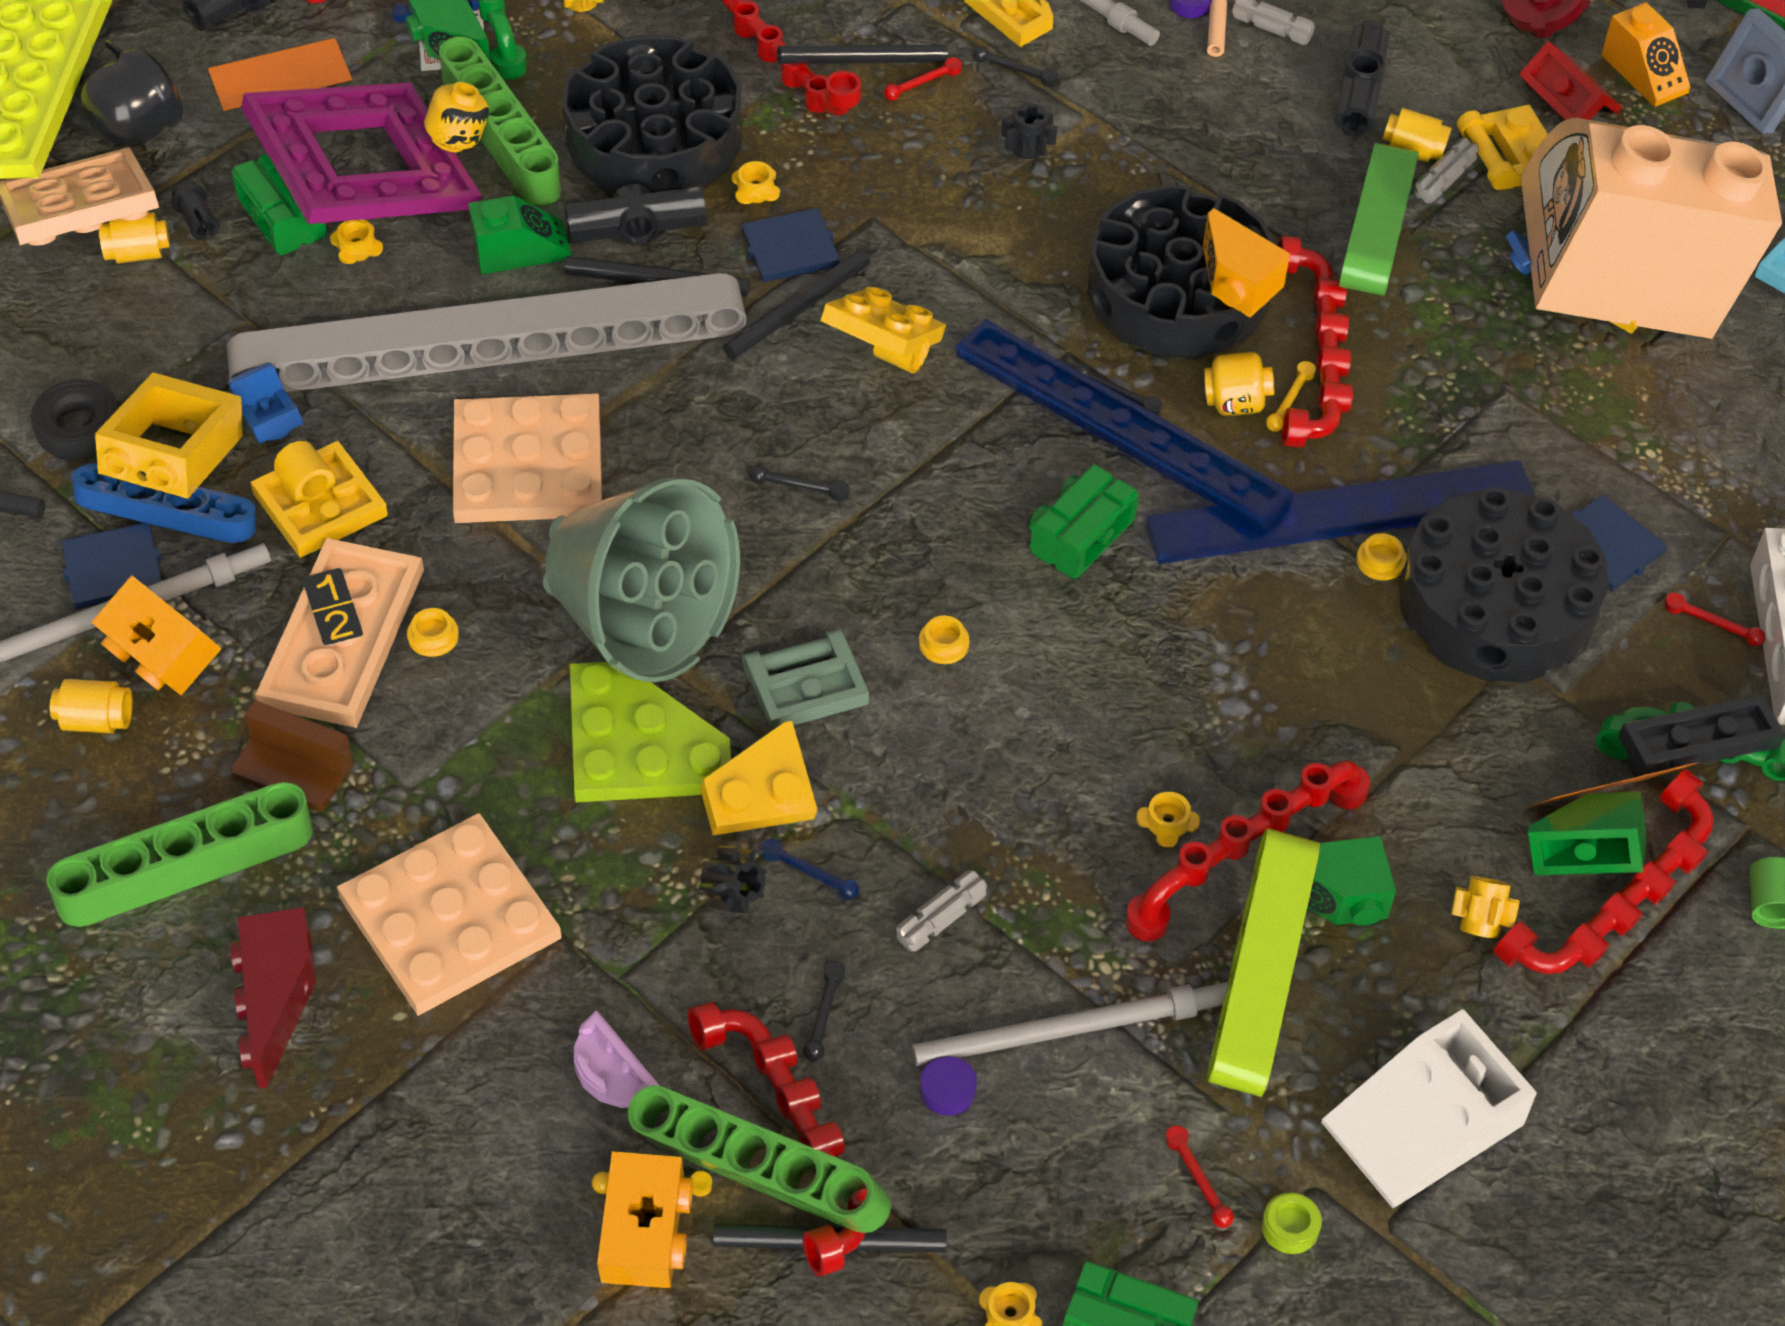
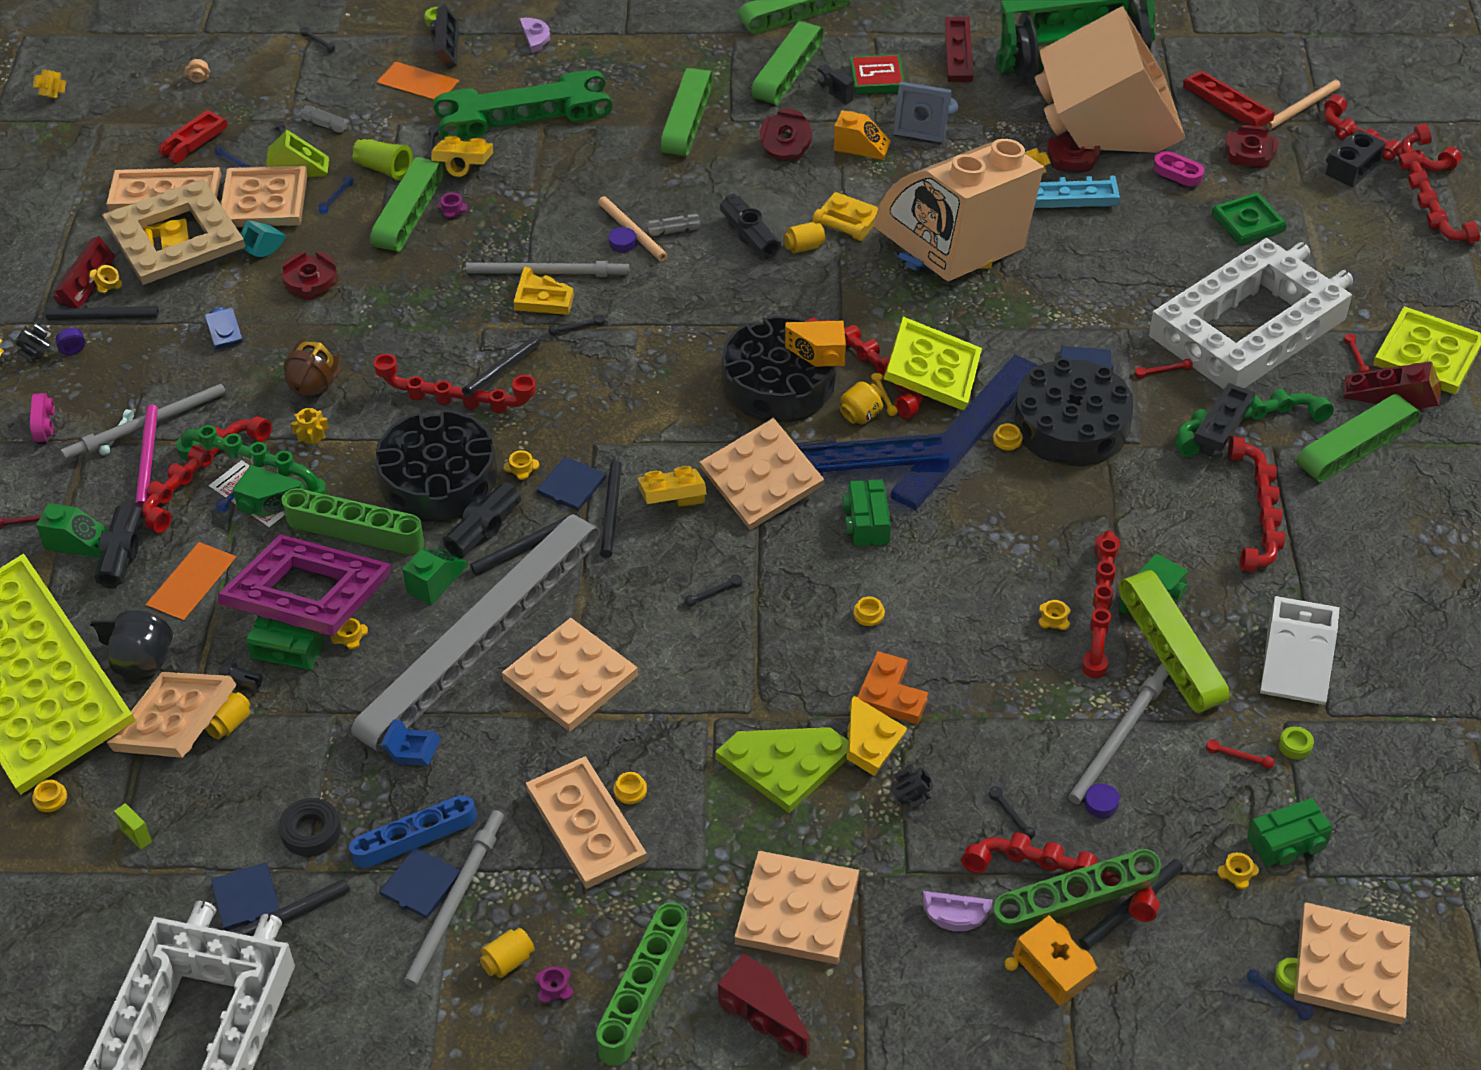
camera: 40 degrees left, 5 degrees down
light orange brick [91,575,222,696] -> none
yellow window [95,372,243,499] -> none
reddish brown panel [231,700,354,812] -> none
yellow plate [251,441,388,558] -> none
black sticker [302,568,363,646] -> none
yellow head [424,82,490,152] -> none
sand green cone [543,477,740,682] -> none
sand green plate [742,628,869,731] -> none
clear blue hinge [762,838,859,900] -> none
red hinge [883,57,962,101] -> none
light grey axle [896,870,987,952] -> none
black gear [1001,103,1058,159] -> none
bright green beam [1339,143,1419,296] -> none
light grey axle [1414,138,1479,203] -> none
yellow gear [1451,876,1520,939] -> none
red panel [1518,41,1623,120] -> none
orange sticker [1525,762,1699,809] -> none
green slope [1528,791,1646,876] -> none
none -> magenta plate [535,966,573,1003]
none -> light nougat plate [700,418,824,530]
none -> orange plate [857,651,929,724]
none -> neon yellow plate [883,317,982,411]

